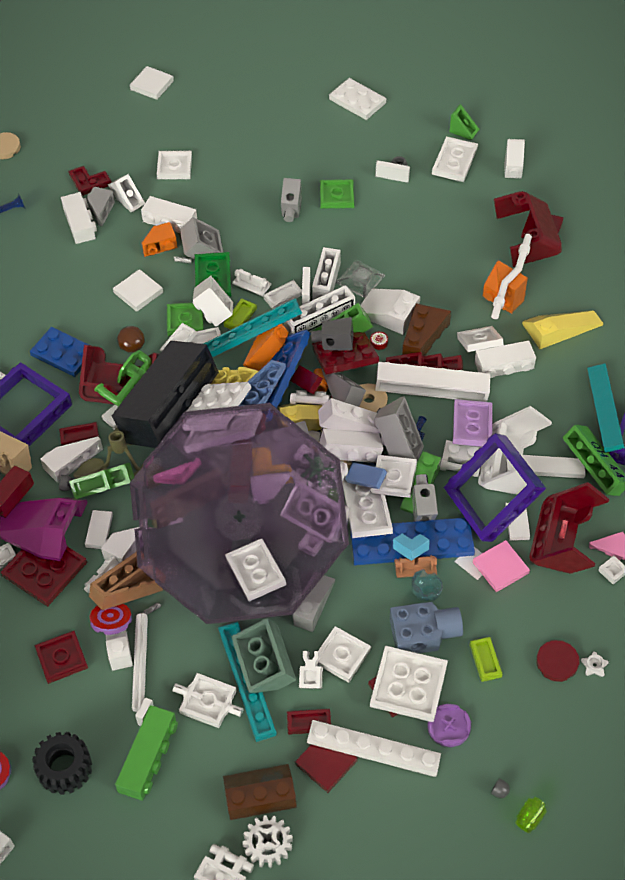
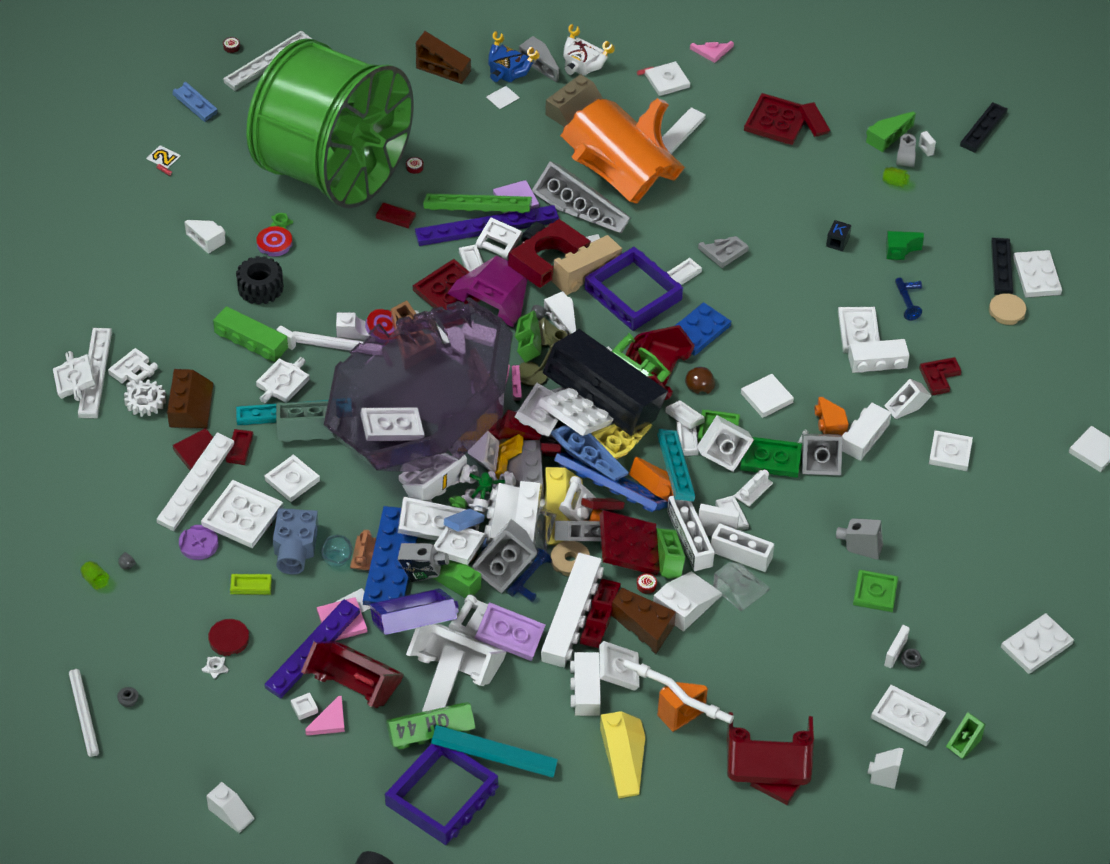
camera: 100 degrees right, 5 degrees down
dark red tile [34,630,88,684] -> none
dark red tile [59,422,99,446] -> none
light grey slope [87,187,115,226] -> none
lime tile [223,298,257,330] -> none
light grey slope [293,573,335,632] -> none
white plate [299,651,323,689] -> none
dark grey torso [311,317,354,350] -> none
medium azure piece [393,533,430,561] -> none
white tile [505,503,530,540] -> none
none -> dark purple plate [264,599,360,699]
none -> white tile [838,307,880,353]

